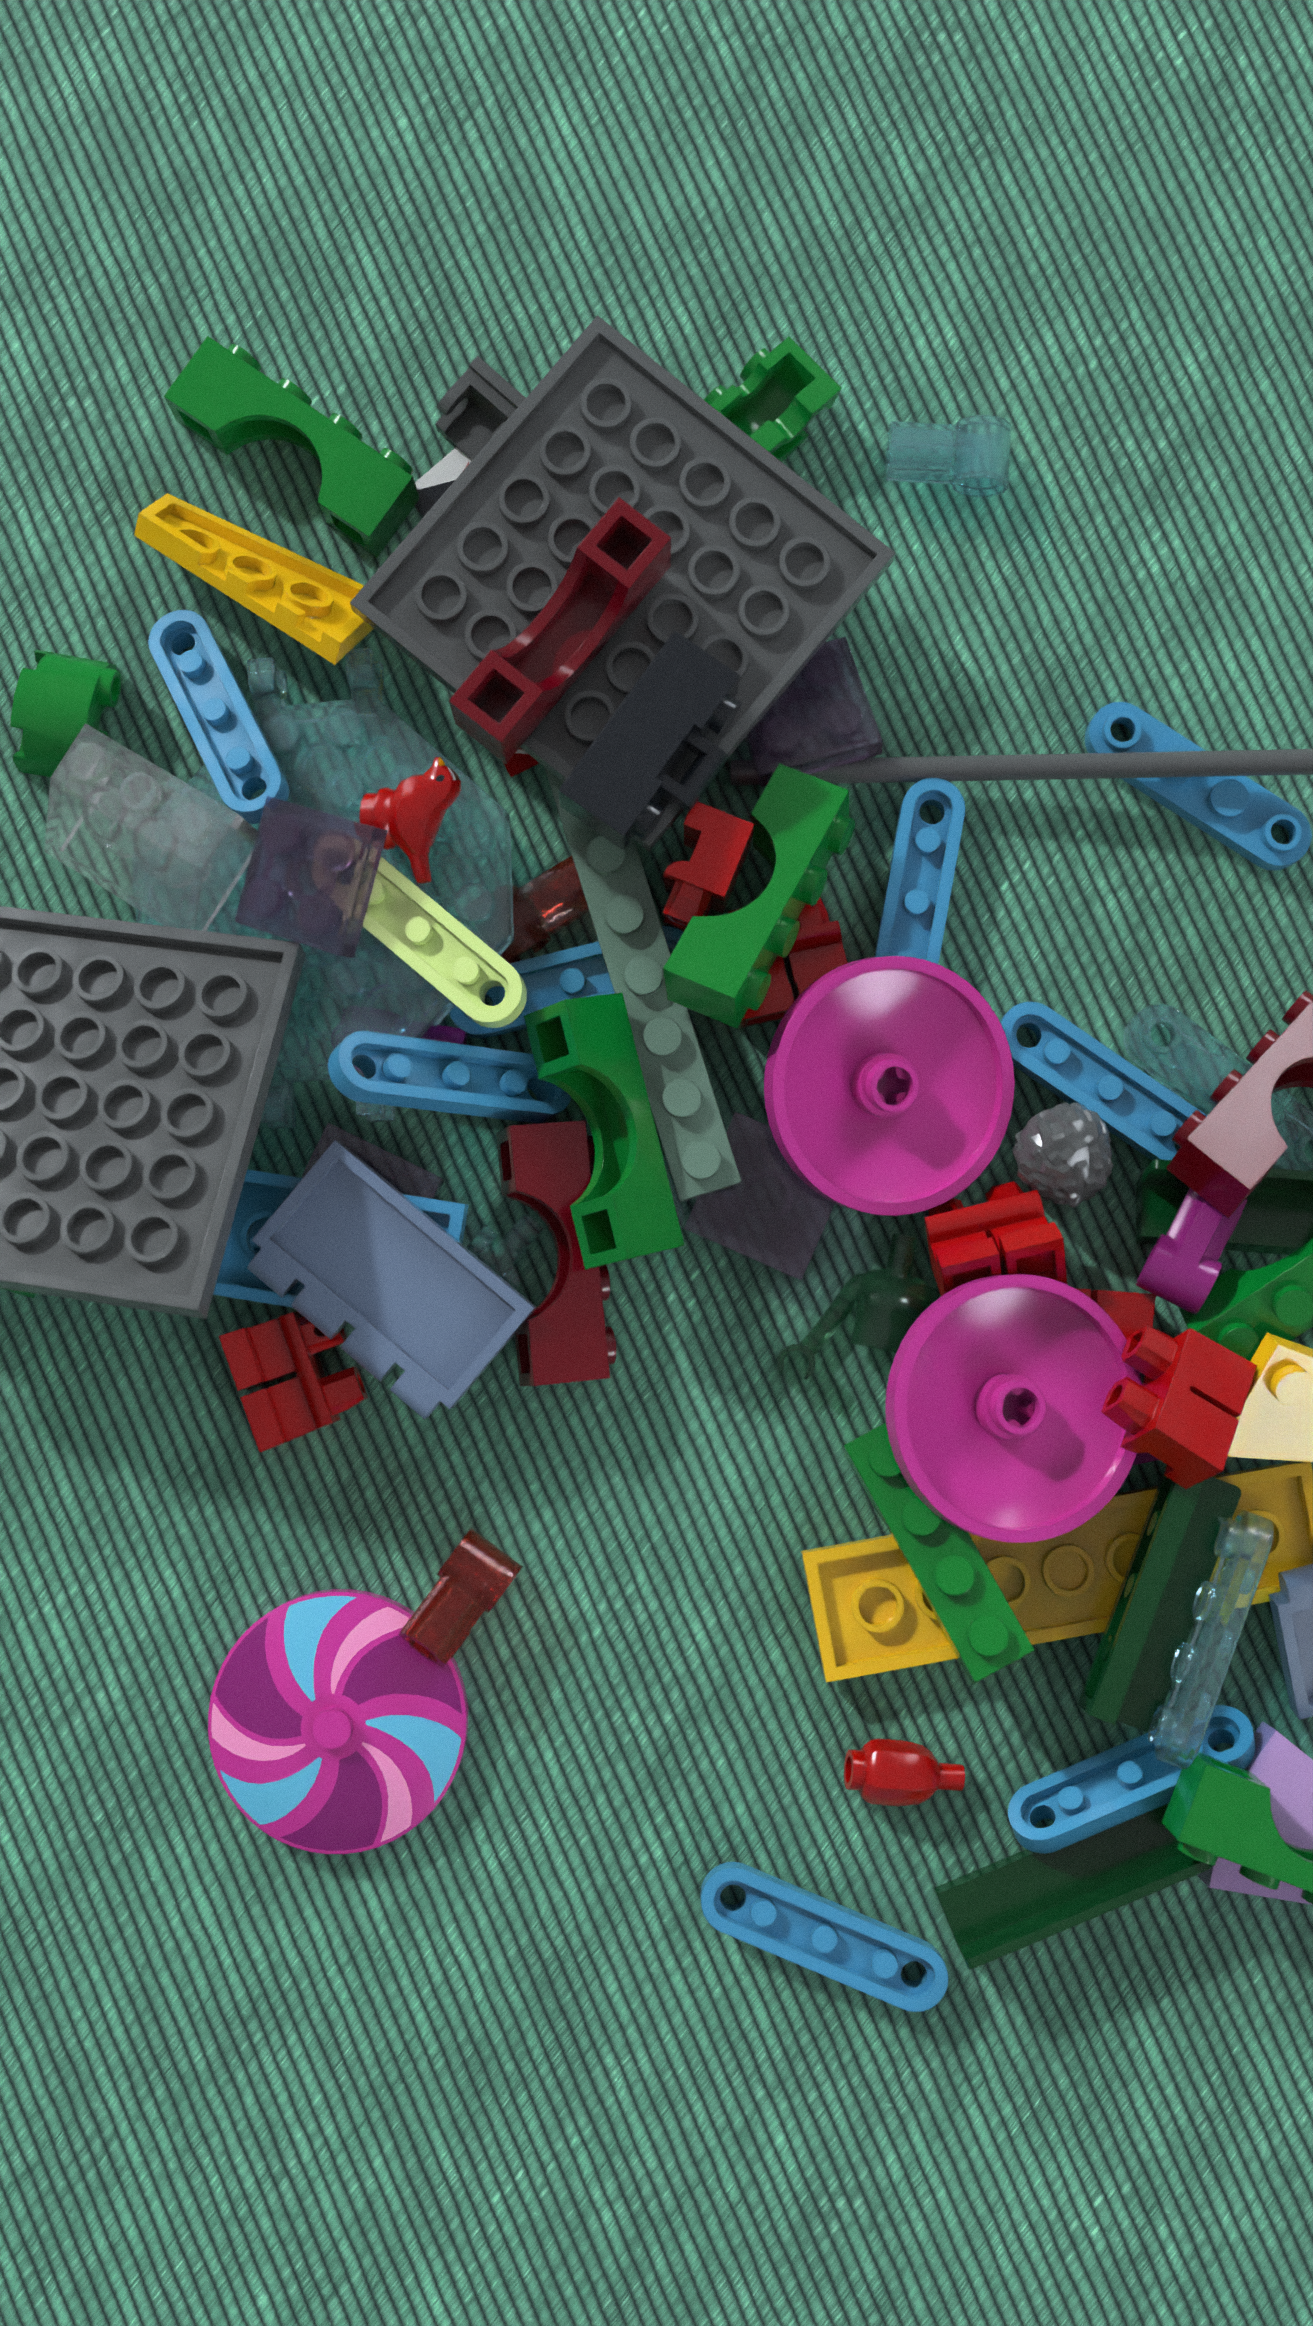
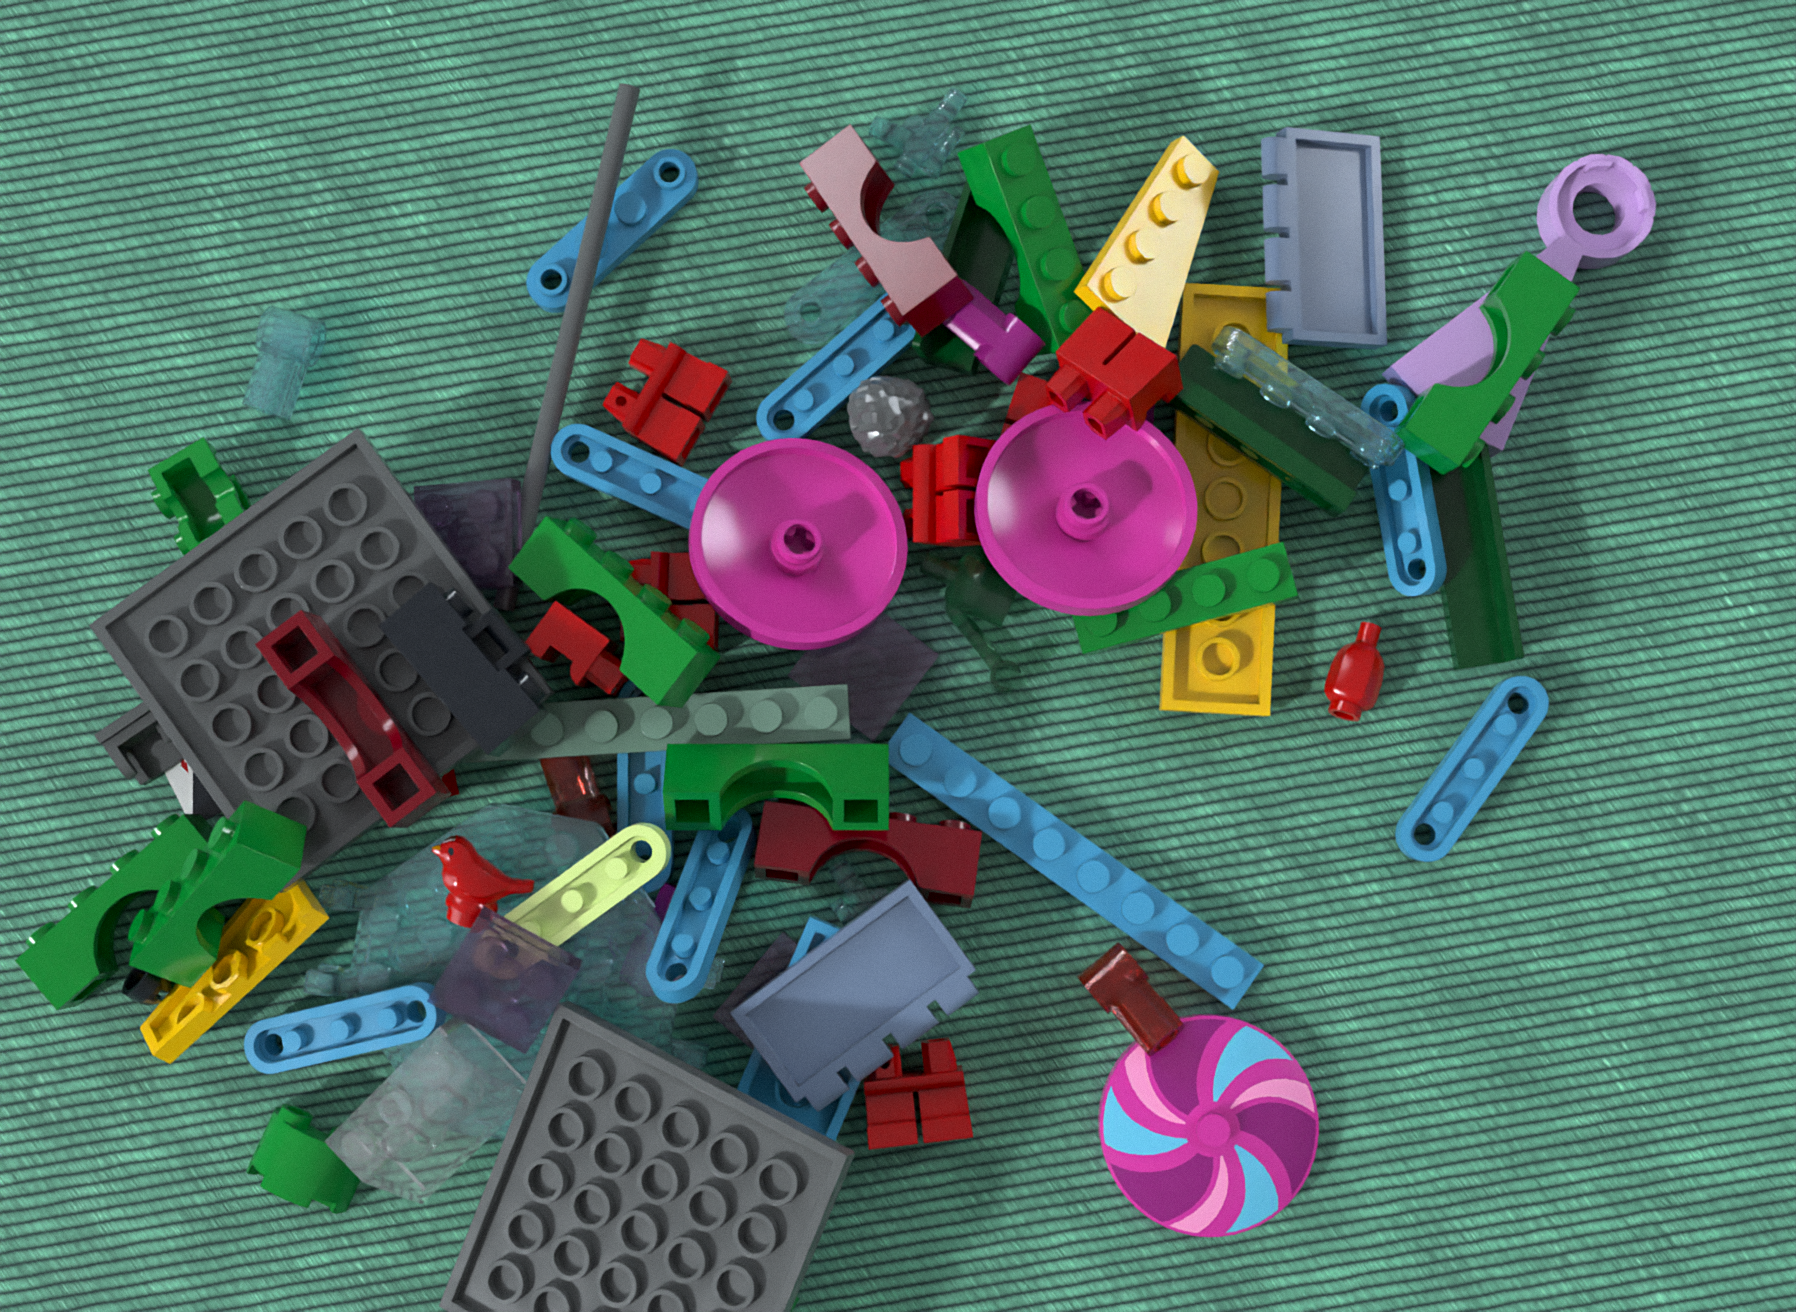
camera: 75 degrees left, 0 degrees up
none -> black hinge [122,967,172,1006]
none -> green arch [128,800,307,988]
none -> red hips [603,338,732,467]
none -> dark azure plate [887,712,1264,1009]

